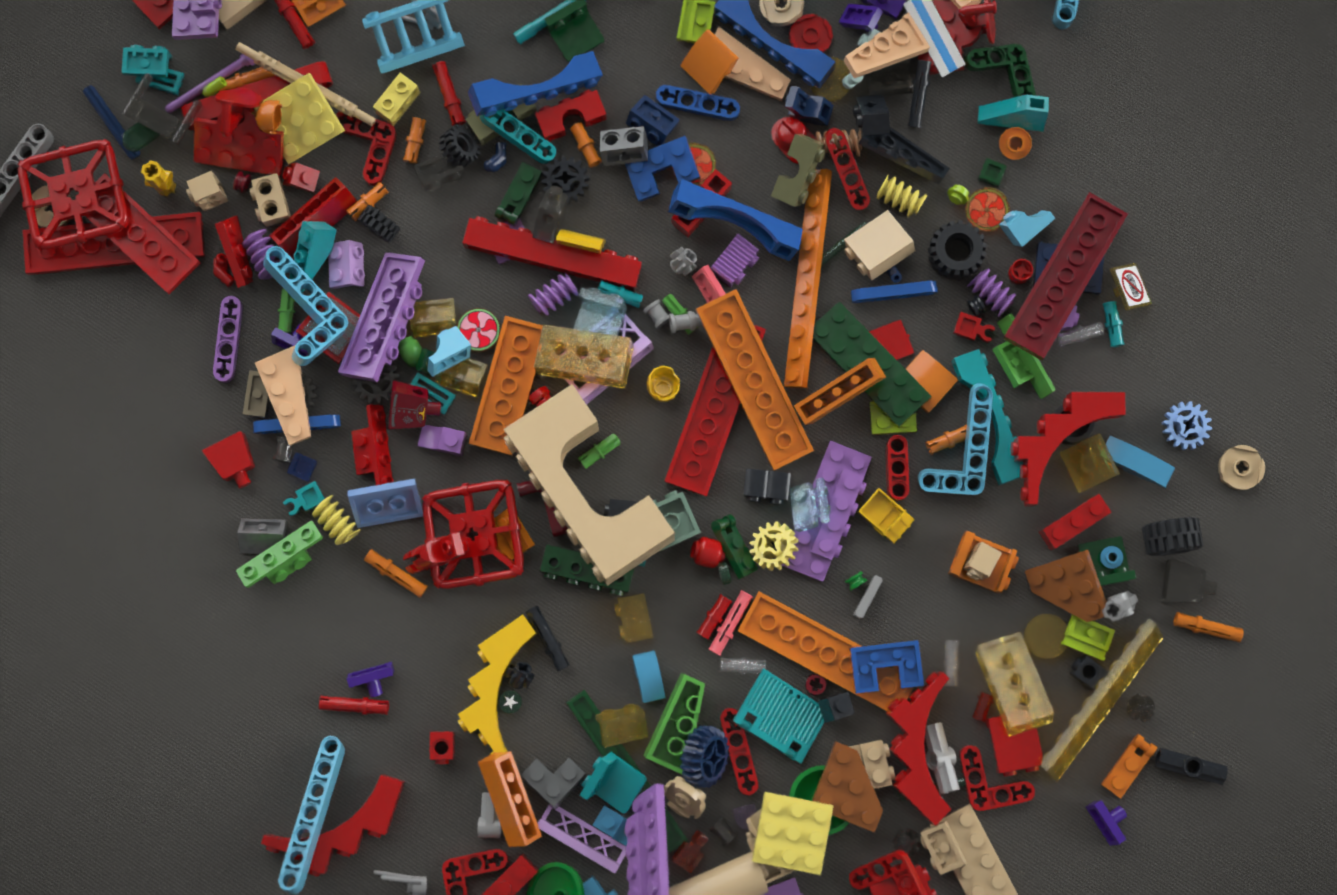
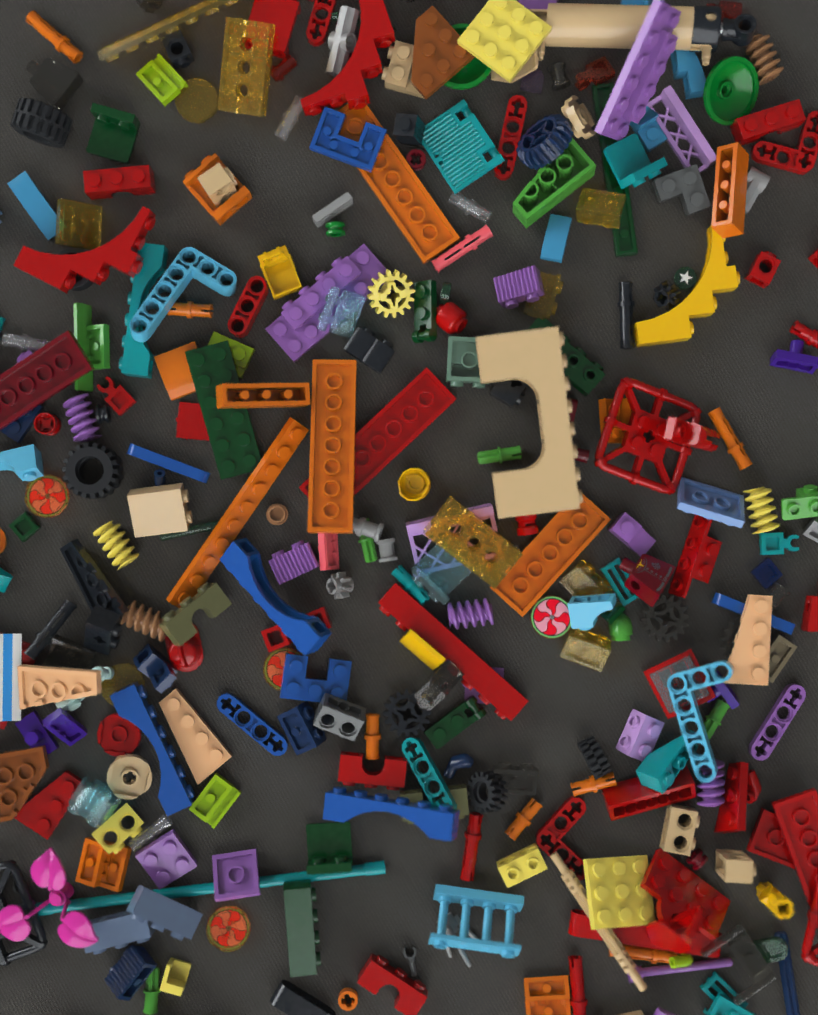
camera: 150 degrees left, 5 degrees up
orange hair [256,100,282,134] -> none
bracket [282,163,320,193] -> none
medium lavender plate [338,252,425,382] -> none
orange slope [680,29,739,94] -> none
red pin [697,594,732,640] -> none
red beam [825,128,870,210] -> none
lime plate [947,184,969,205] -> none
dark orange plate [1025,550,1106,622] -> none
dark azure plate [1100,546,1123,569] -> none
light grey piece [1103,591,1138,621] -> none
none -> medium nougat plate [266,503,288,525]
none -> medium lavender brick [493,265,545,309]

